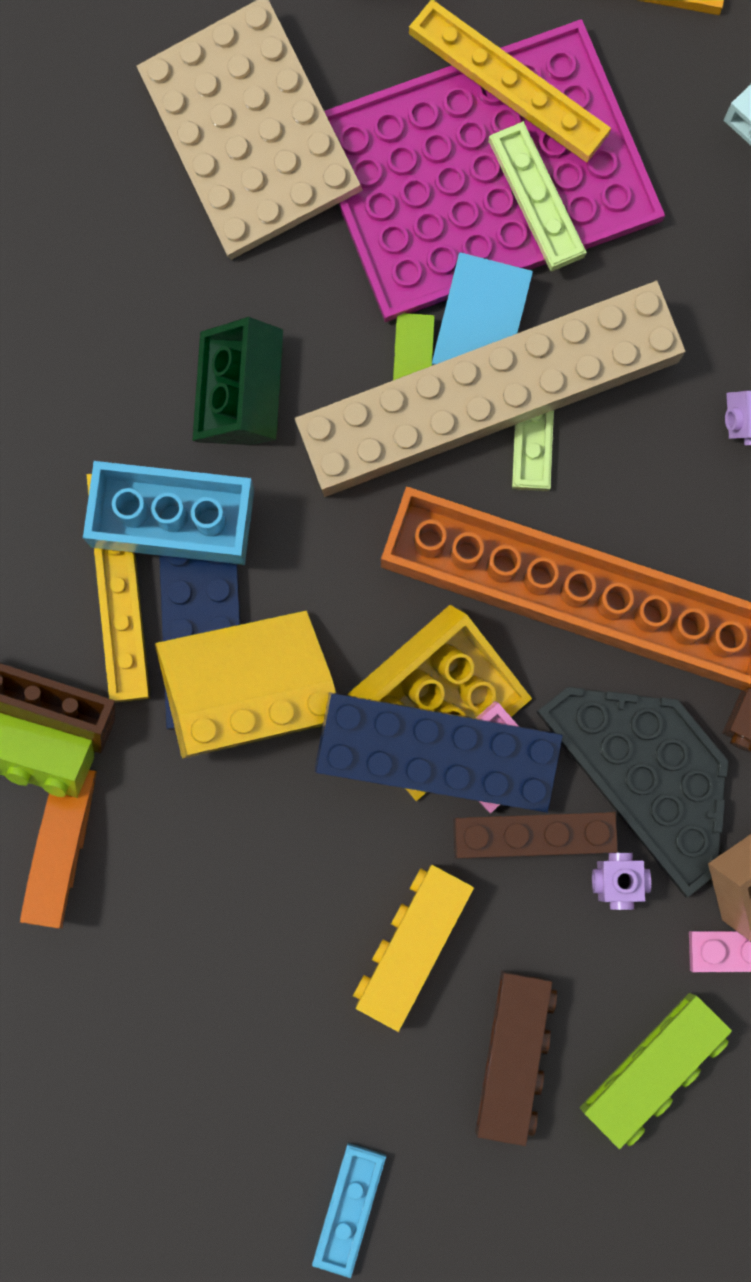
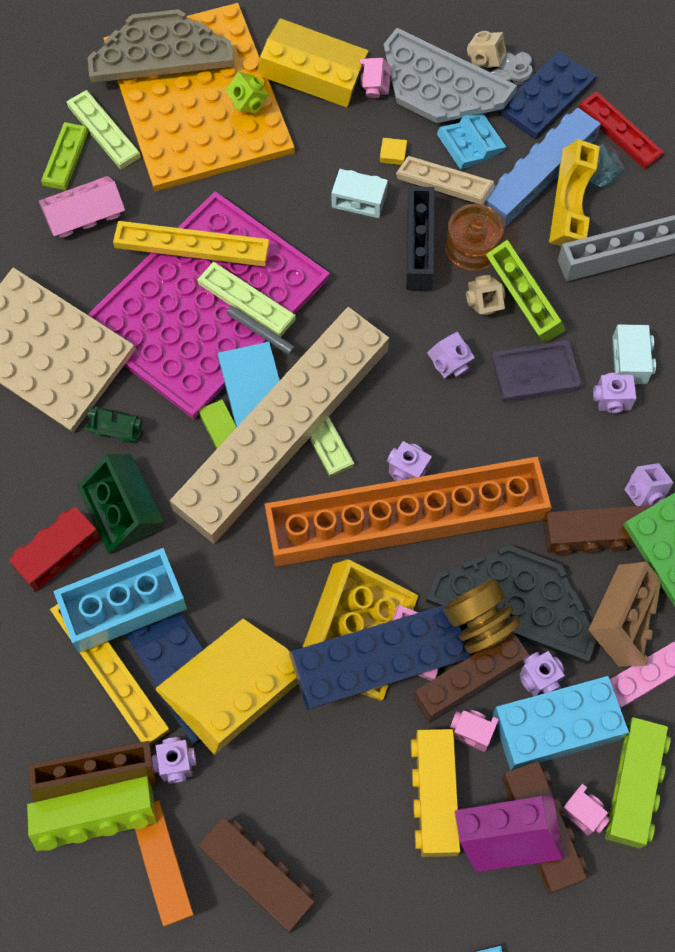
camera: 30 degrees left, 15 degrees down
none -> red brick [9,507,101,592]
none -> dark green hinge [84,406,144,443]
none -> lavender brick [152,737,197,783]
none -> reddish brown brick [198,817,315,933]
none -> dark grey bar [227,306,295,356]
none -> lavender brick [387,441,432,481]
none -> pearl gold wheel [443,579,521,653]
none -> bright pink brick [450,710,498,752]
none -> magenta slope [455,796,565,872]
none -> medium azure brick [493,676,629,771]
none -> bright pink brick [562,784,610,836]

